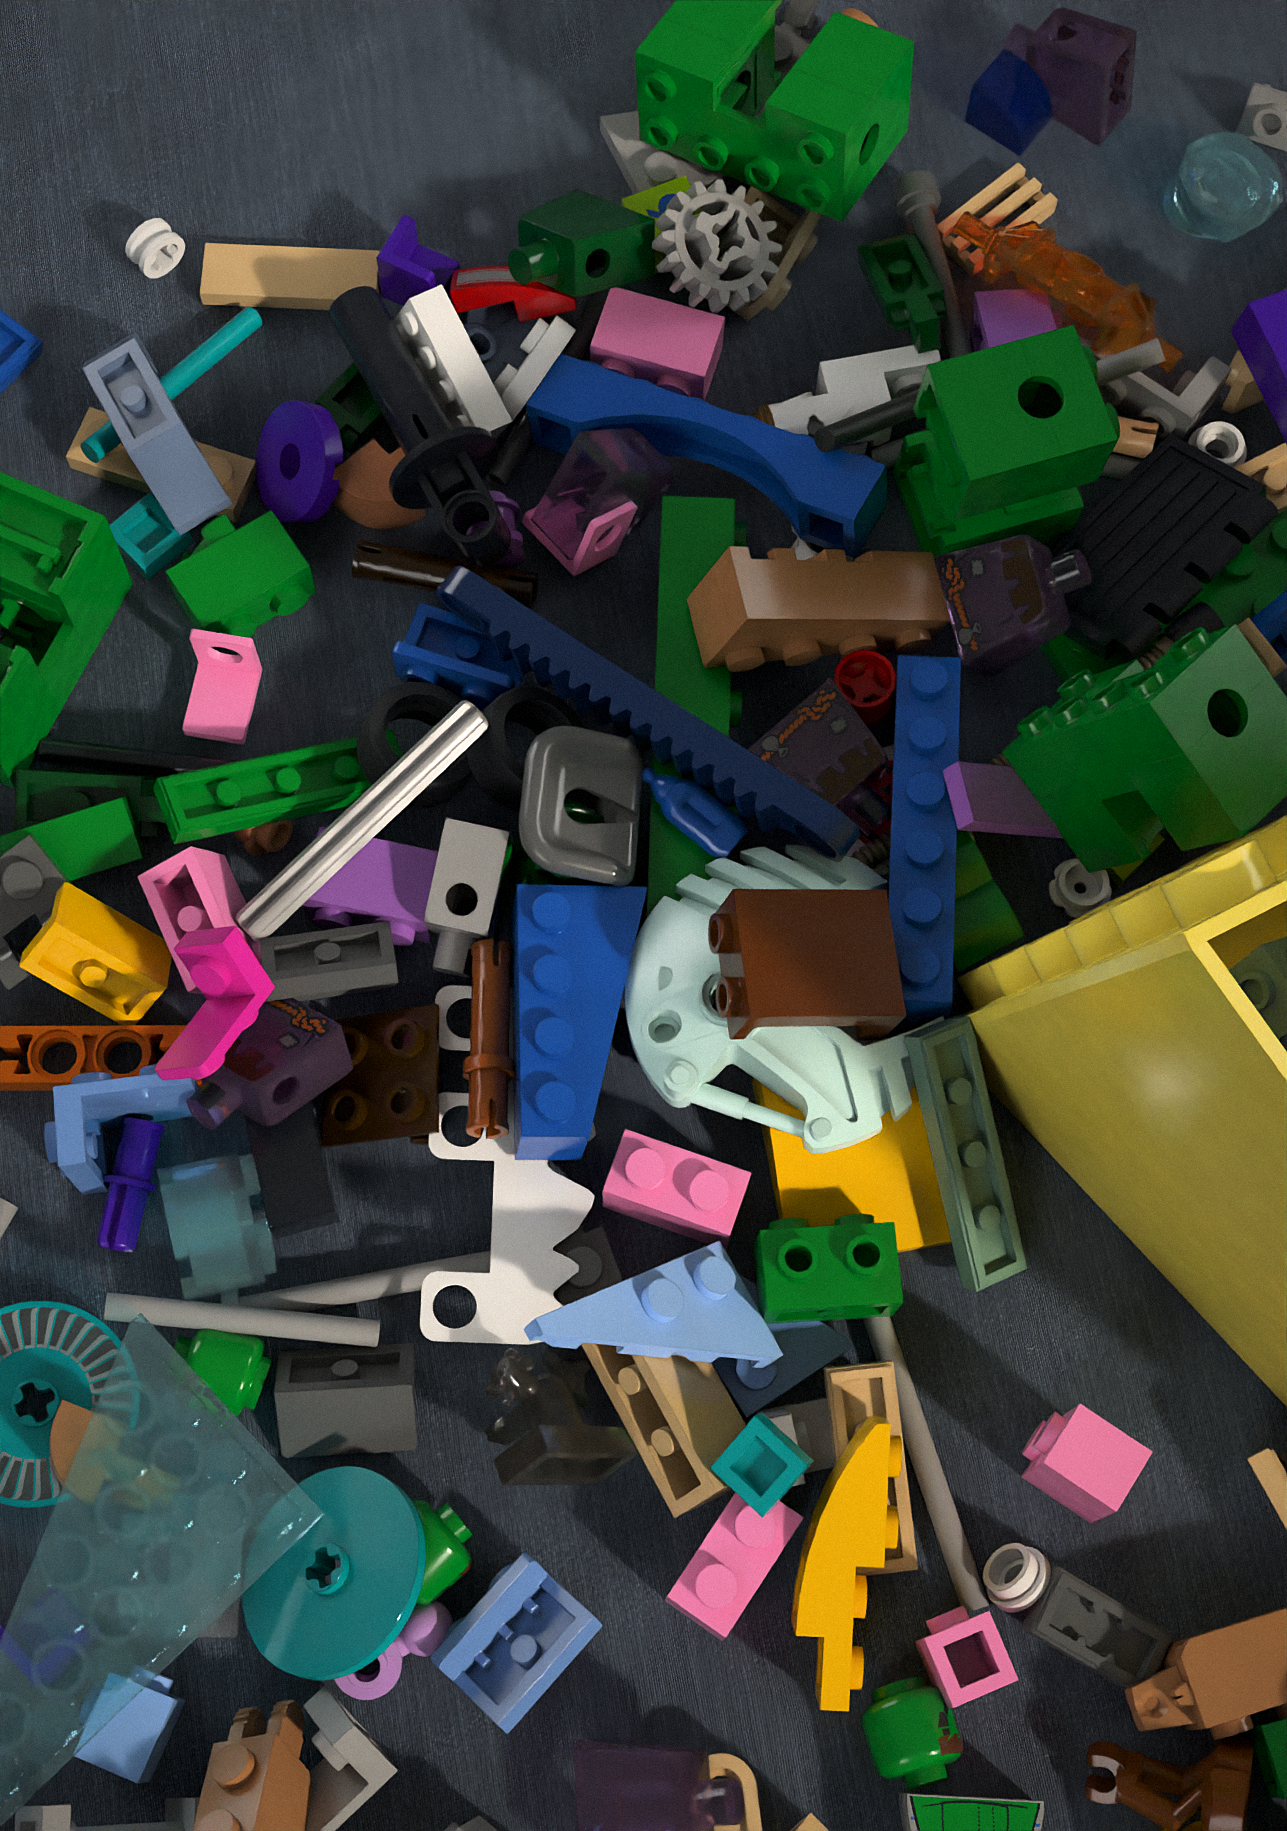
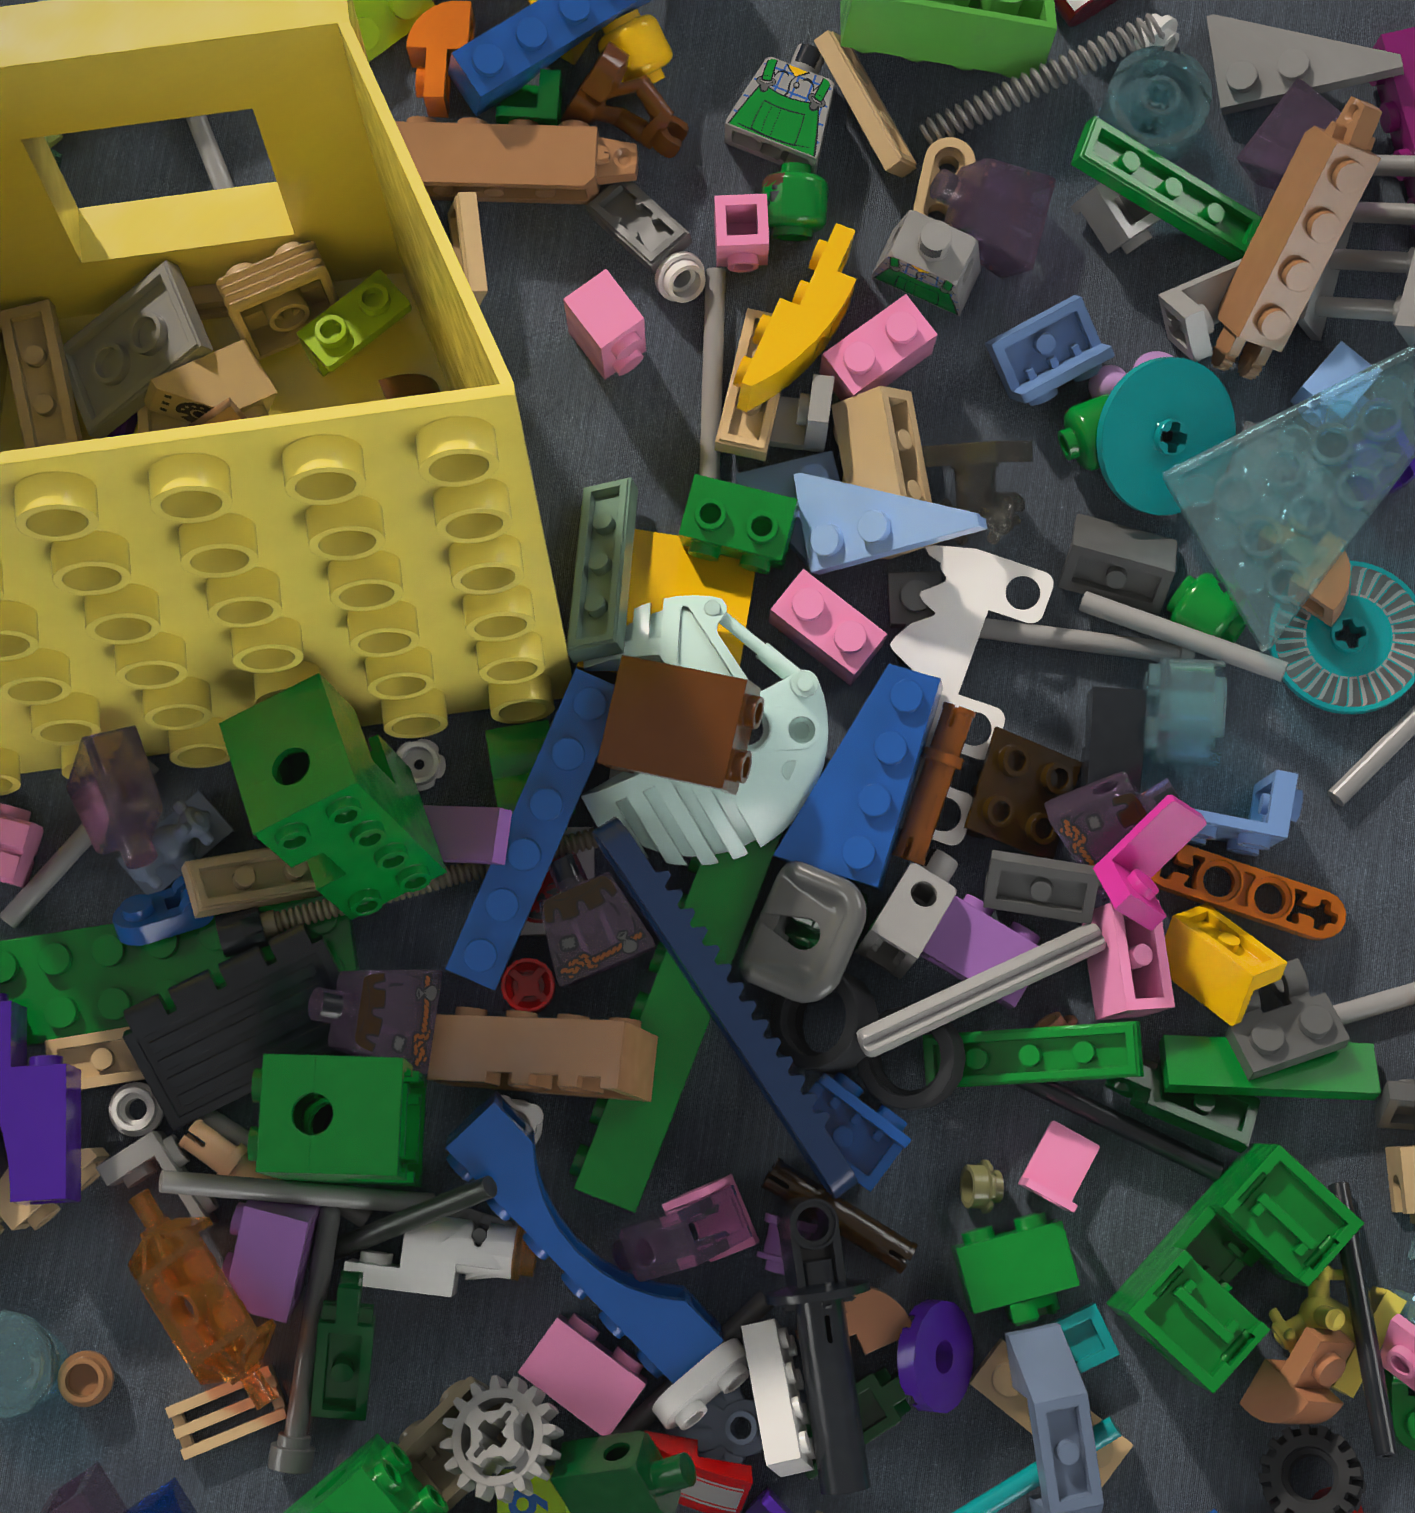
camera: 160 degrees left, 10 degrees up
dark purple axle [96,1117,165,1253] -> none
blue piece [642,767,749,858] -> none
teal plate [710,1412,814,1518] -> none
none -> medium nougat plate [57,1350,114,1407]
none -> light grey torso [871,210,981,317]
none -> olive plate [960,1159,1004,1214]

